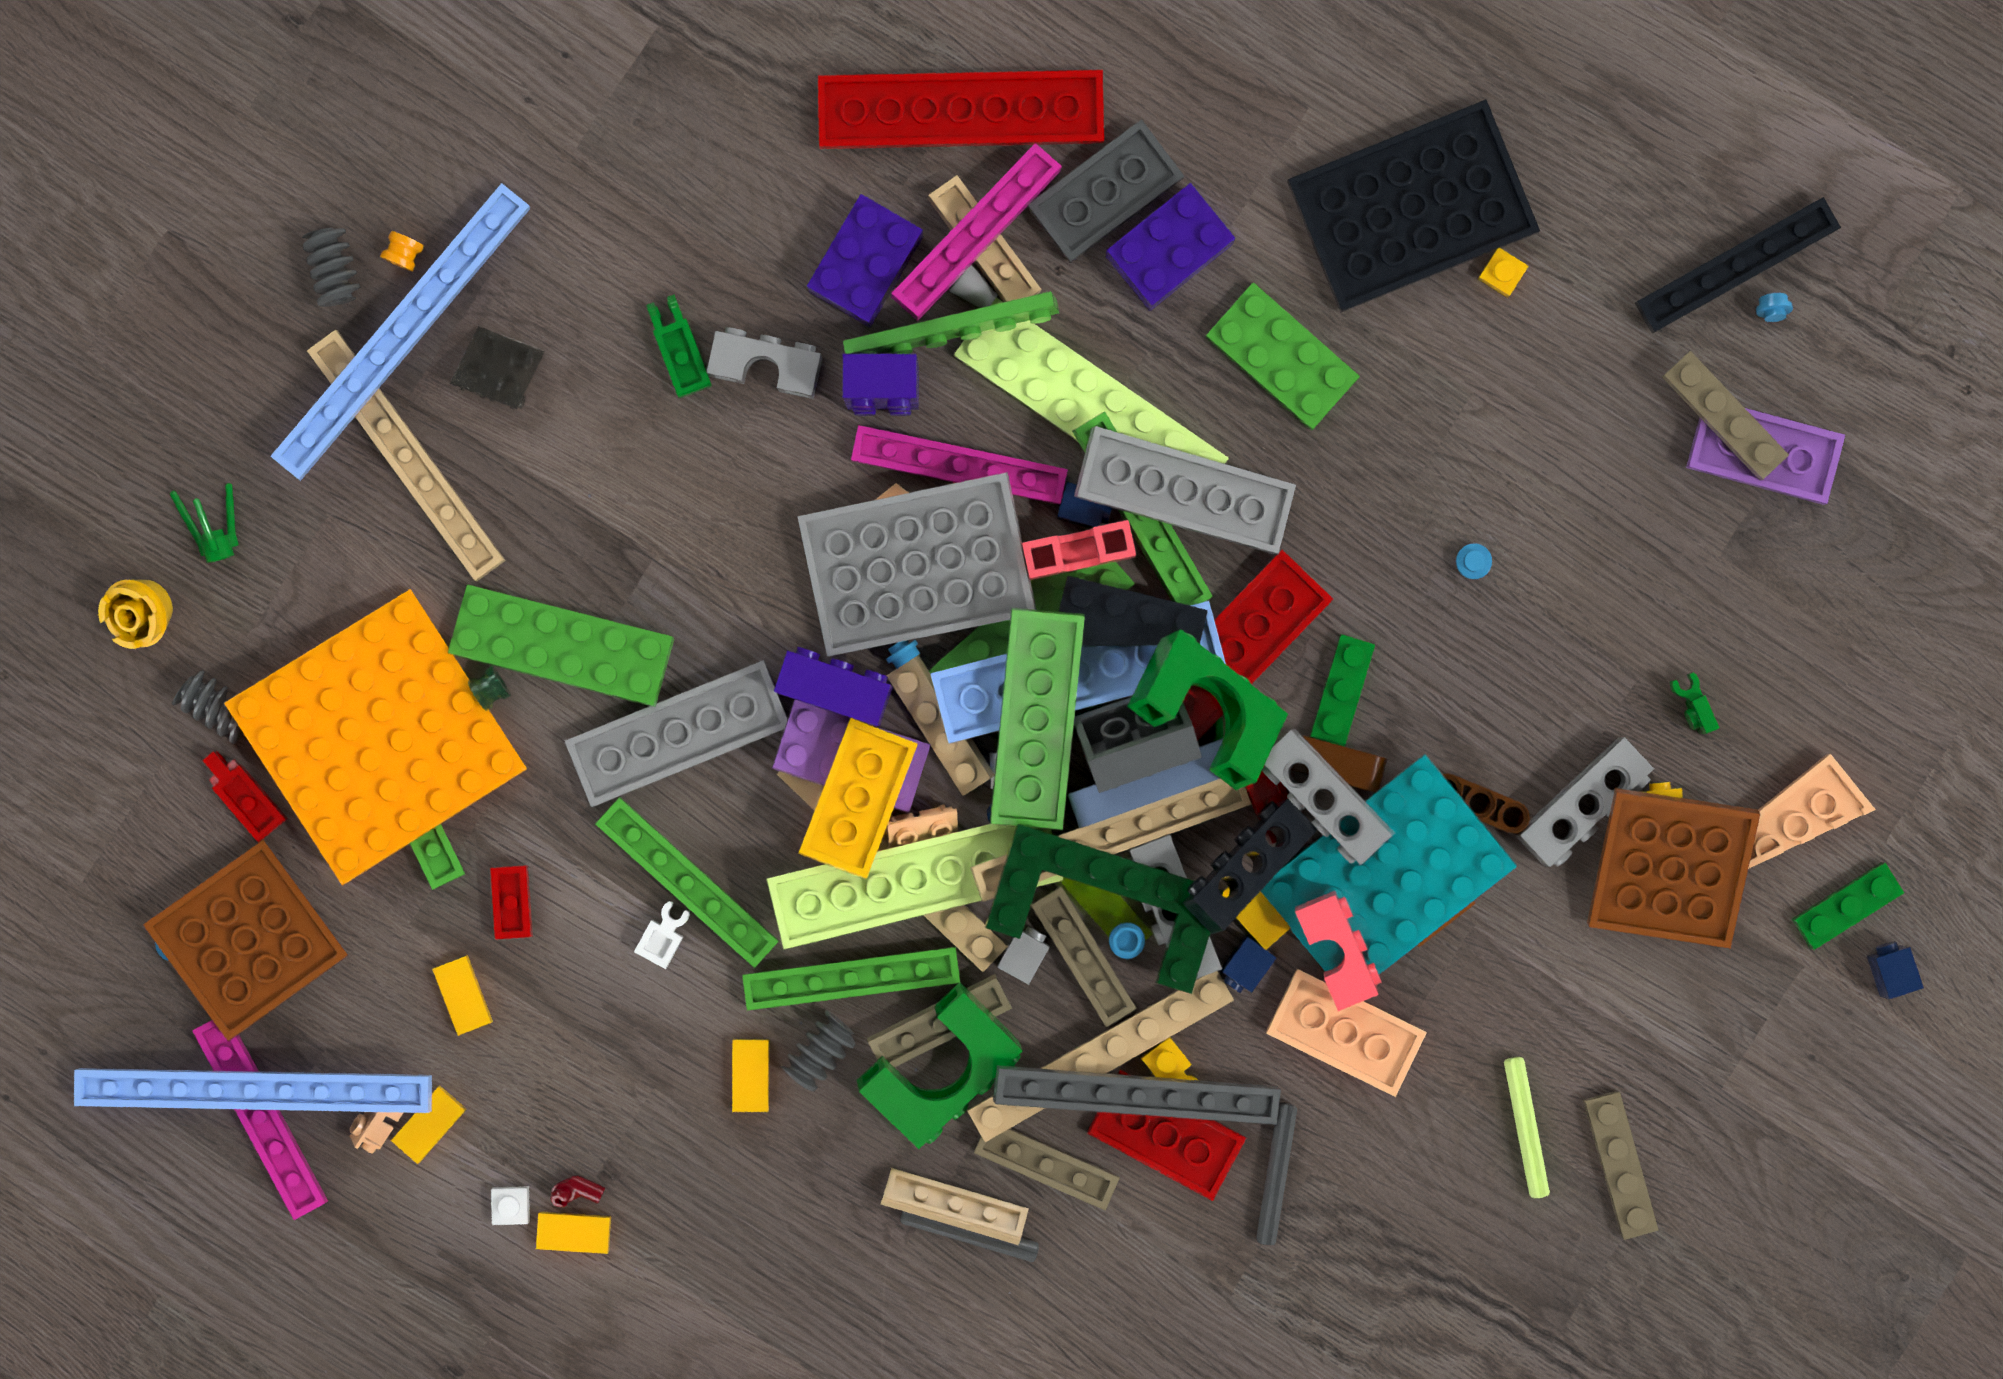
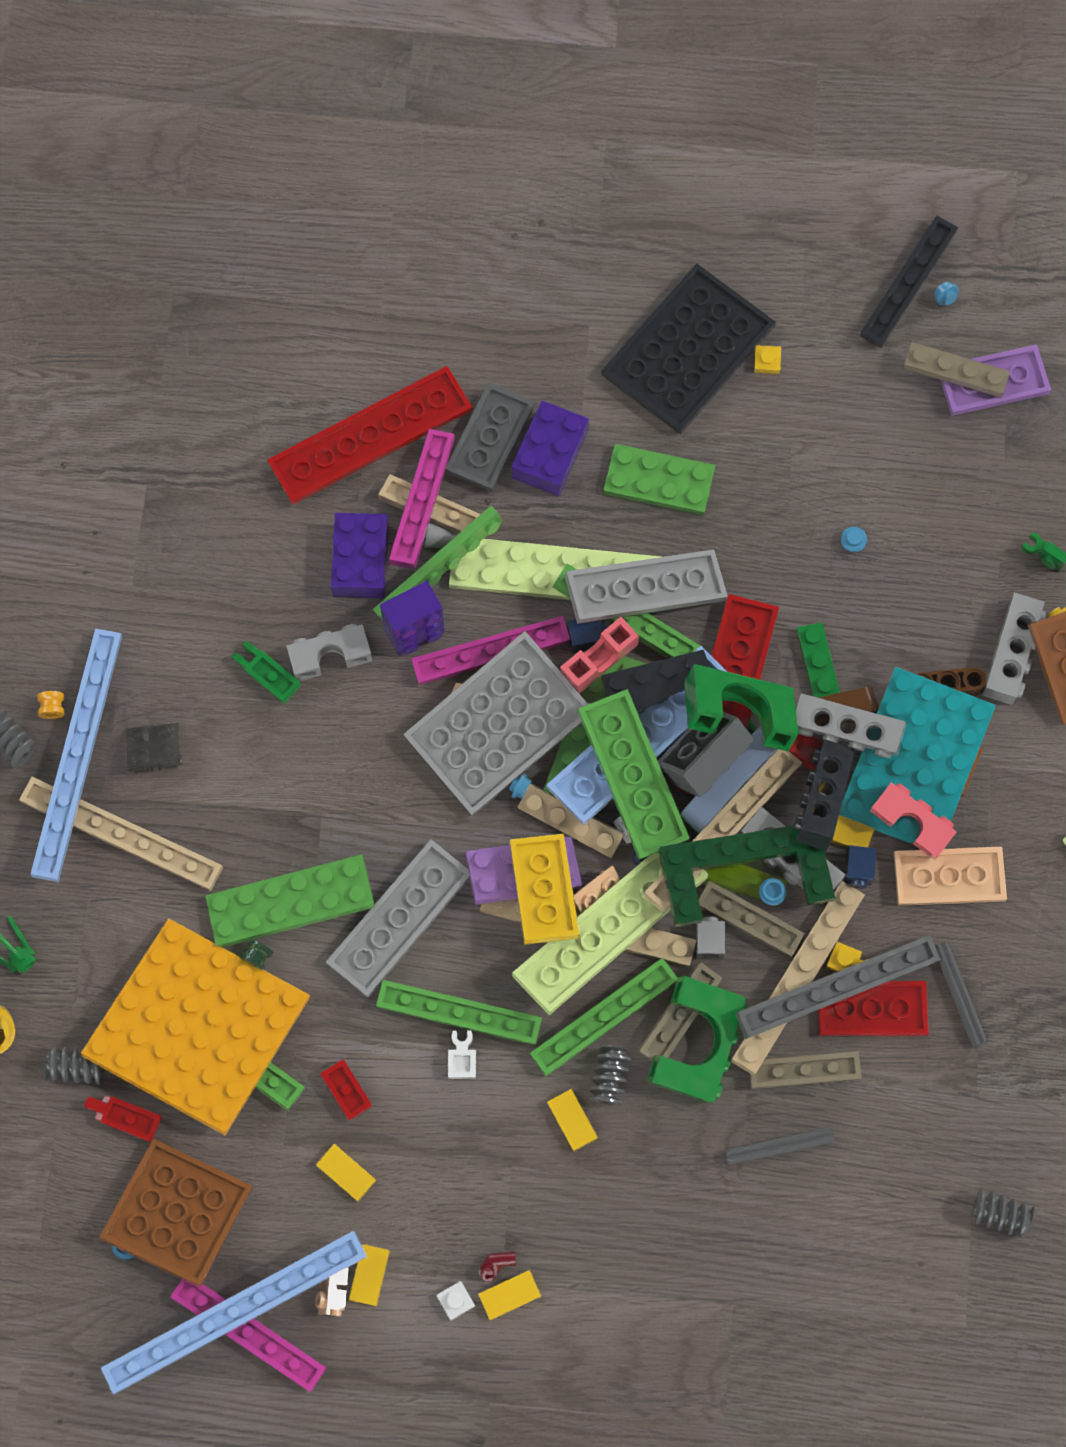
camera: 30 degrees left, 15 degrees down
dark purple brick [774,647,893,727] -> none
tan tile [881,1168,1029,1245] -> none

